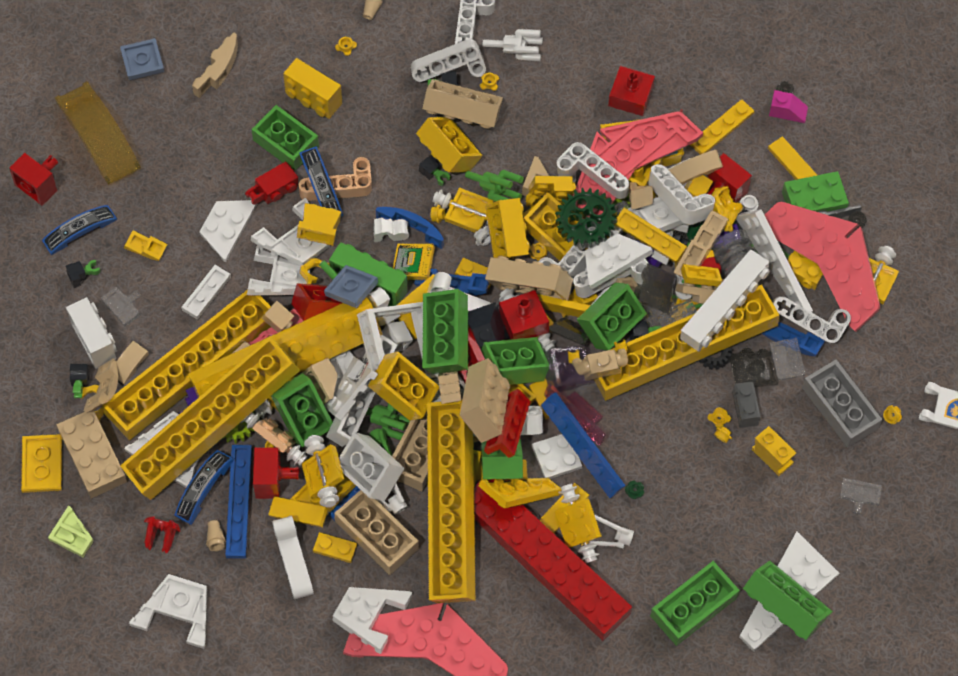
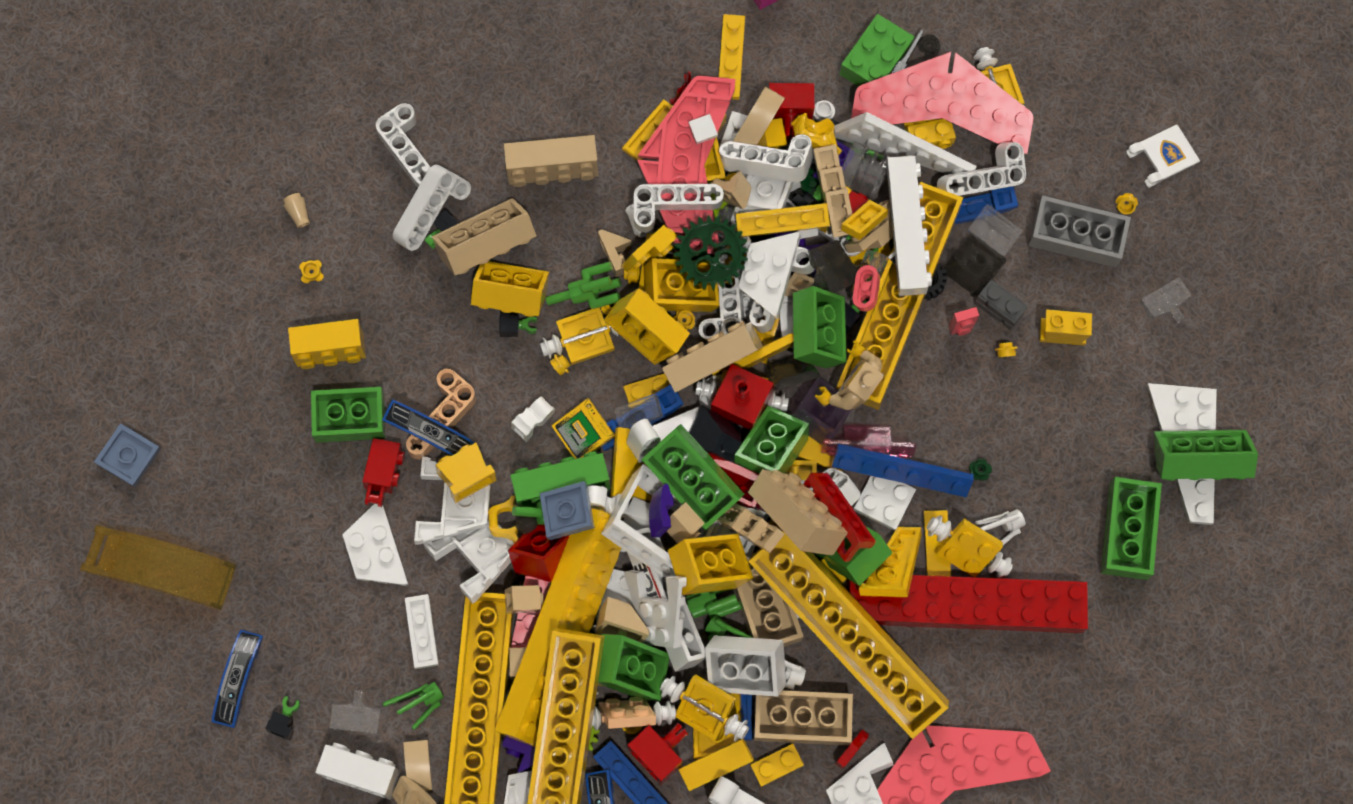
camera: 45 degrees left, 10 degrees up
red brick [9,153,58,206] -> none
yellow slope [124,230,168,261] -> none
tan slope [192,33,238,98] -> none
blue slope [376,207,444,249] -> none
white plate [474,226,491,246] -> none
yellow plate [480,73,499,91] -> none
white plant [483,29,543,61] -> none
red brick [608,66,655,116] -> none
yellow plate [707,407,731,428] -> none
yellow tile [768,136,817,180] -> none
none -> bright green plant [383,682,444,730]
none -> tan brick [504,135,598,187]
none -> clear smoke plate [515,516,538,534]
none -> clear tile [614,394,663,429]
none -> dark purple slope [649,484,674,537]
none -> tan brick [667,502,705,543]
none -> white tile [688,114,718,144]
none -> red tile [835,729,869,769]
none -> coral plate [852,265,880,312]
none -> coral plate [948,307,979,336]

